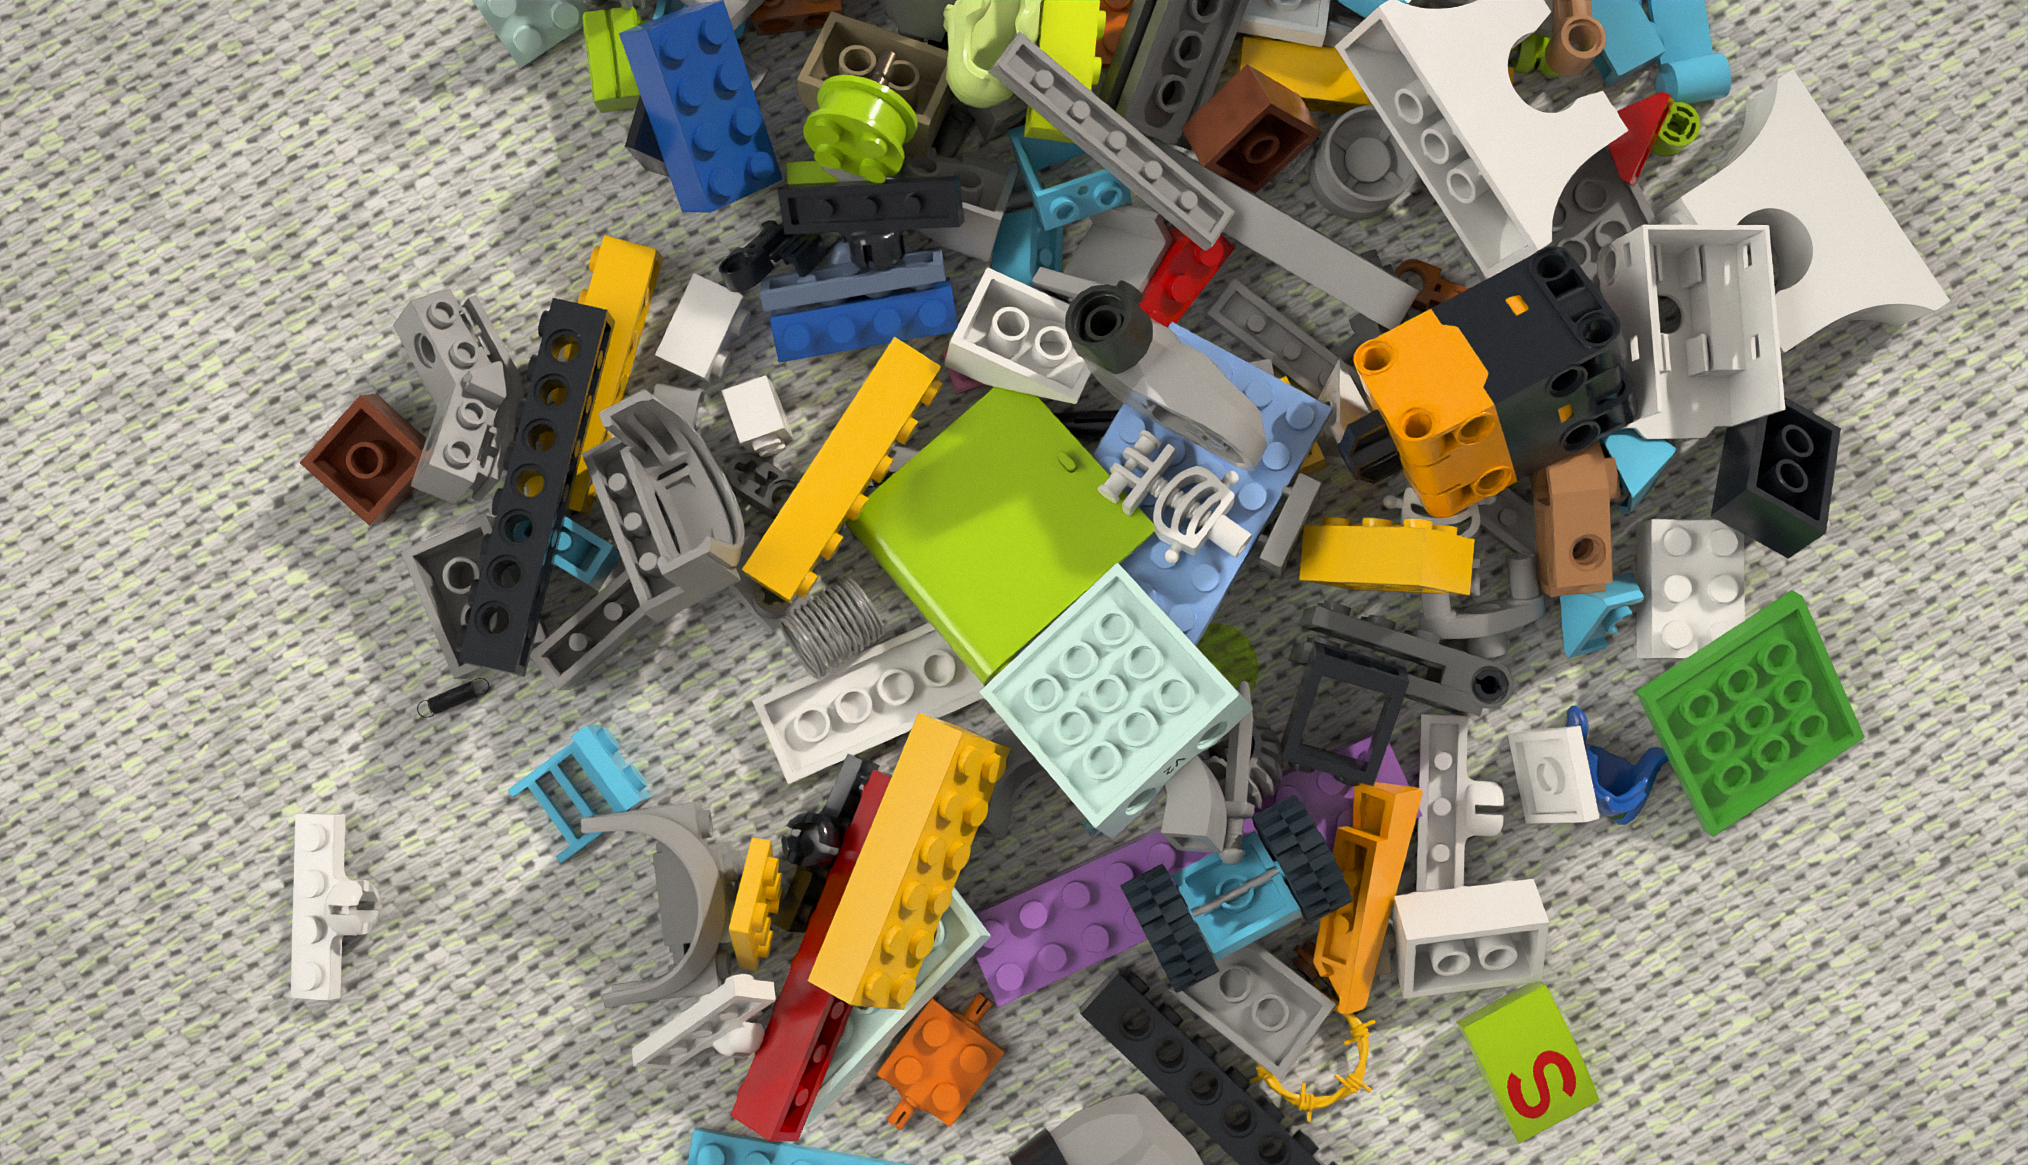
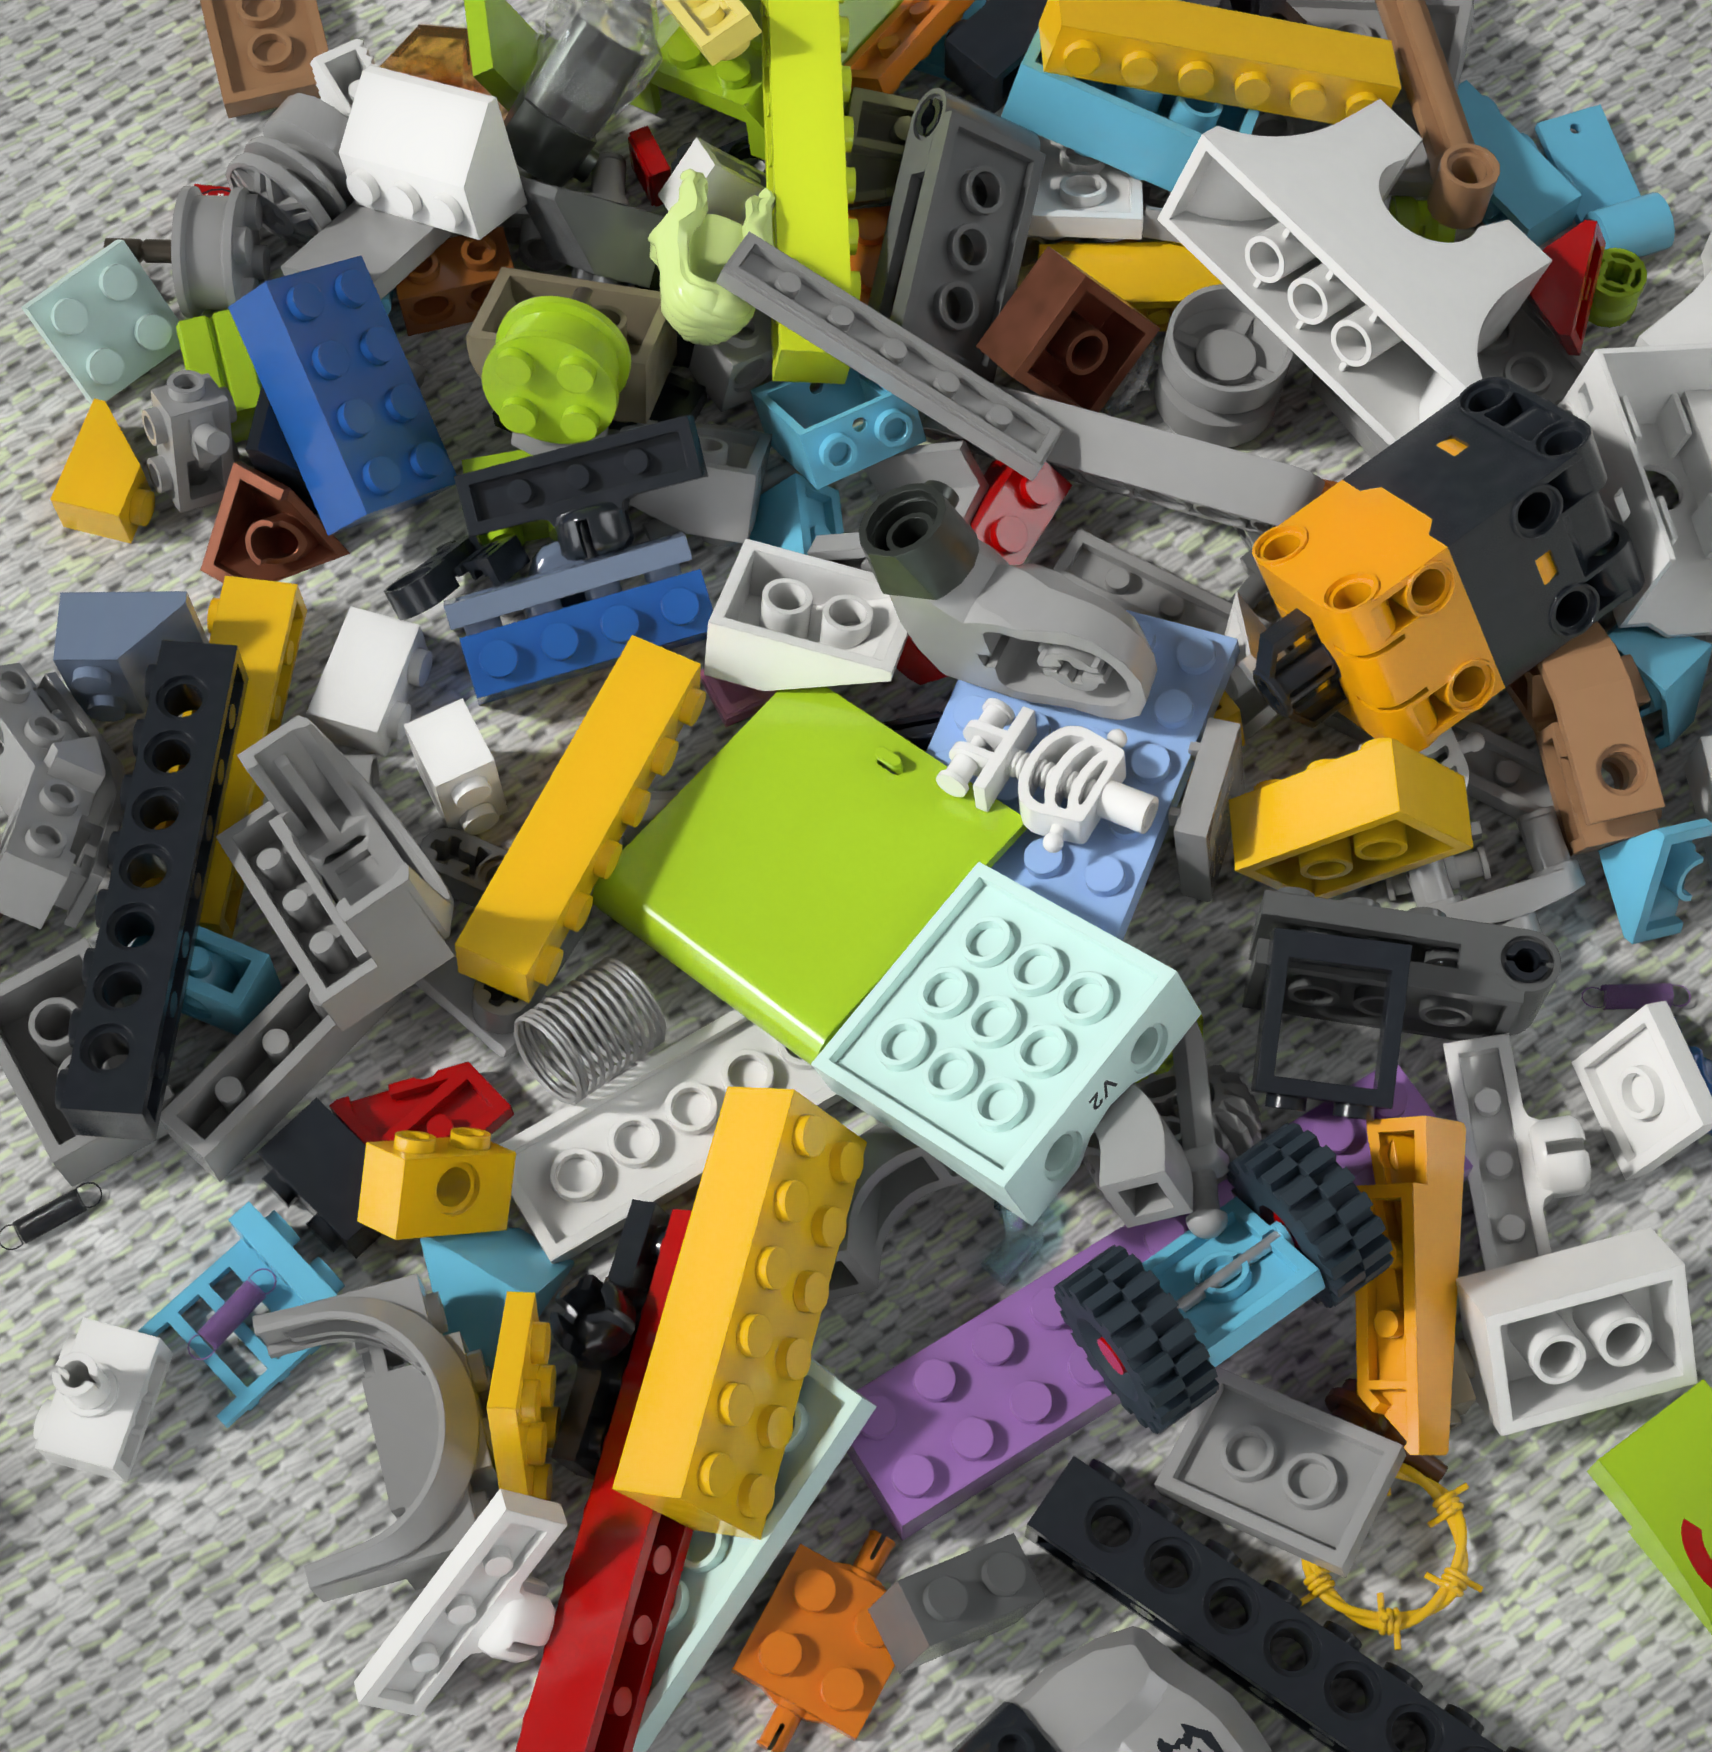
camera: 10 degrees left, 20 degrees down
none -> white brick [33,1317,173,1483]
none -> yellow slope [50,398,155,544]
none -> sand blue slope [53,591,209,722]
none -> light grey brick [142,370,241,513]
none -> medium lavender piece [187,1268,277,1360]
none -> copper slope [200,461,350,583]
none -> black brick [257,1097,382,1259]
none -> red wing [329,1061,514,1146]
none -> yellow brick [357,1127,516,1240]
none -> medium azure slope [420,1228,575,1370]
none -> dark grey brick [868,1533,1046,1674]
none -> medium lavender piece [1581,983,1691,1010]

